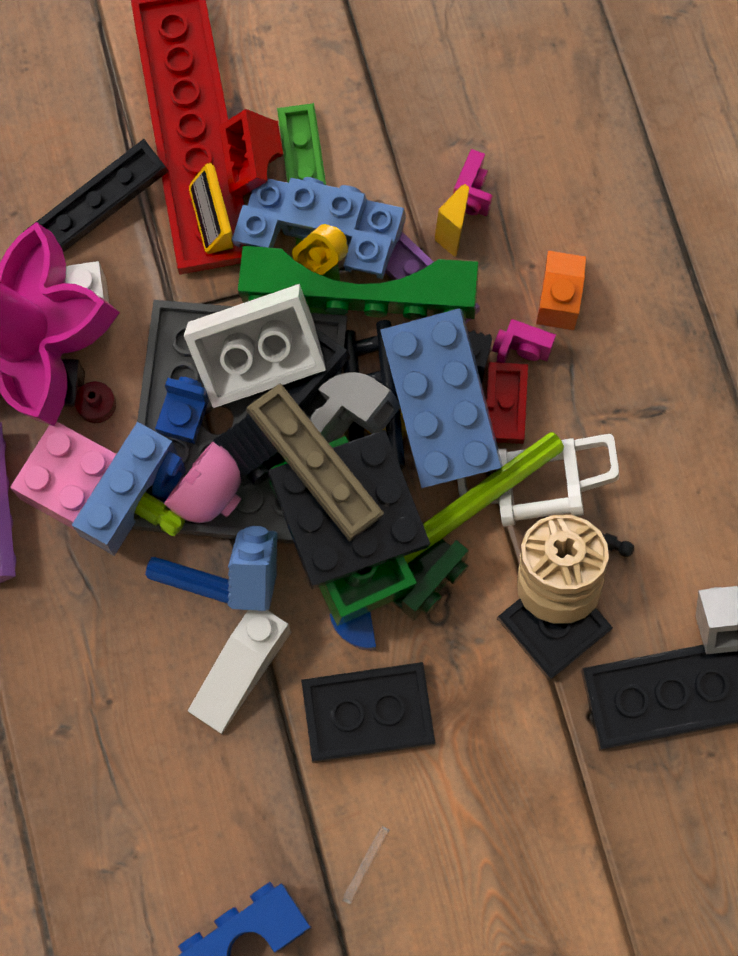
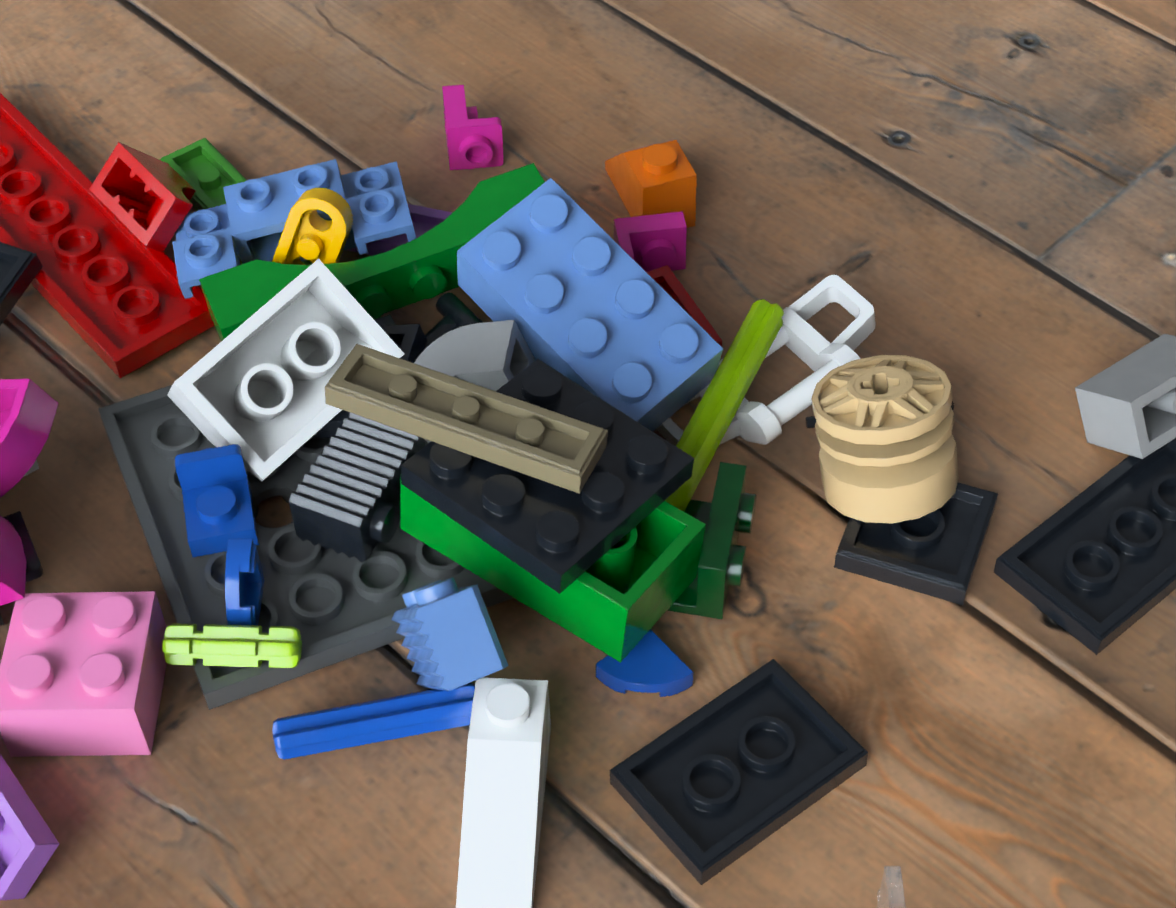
camera: 30 degrees left, 25 degrees down
medium blue arch [72,422,178,556] -> none
dark red tile [75,381,116,423] -> none
bright pink cylinder [164,442,241,523] -> none
slope [189,163,234,254] -> none
yellow slope [435,184,469,257] -> none

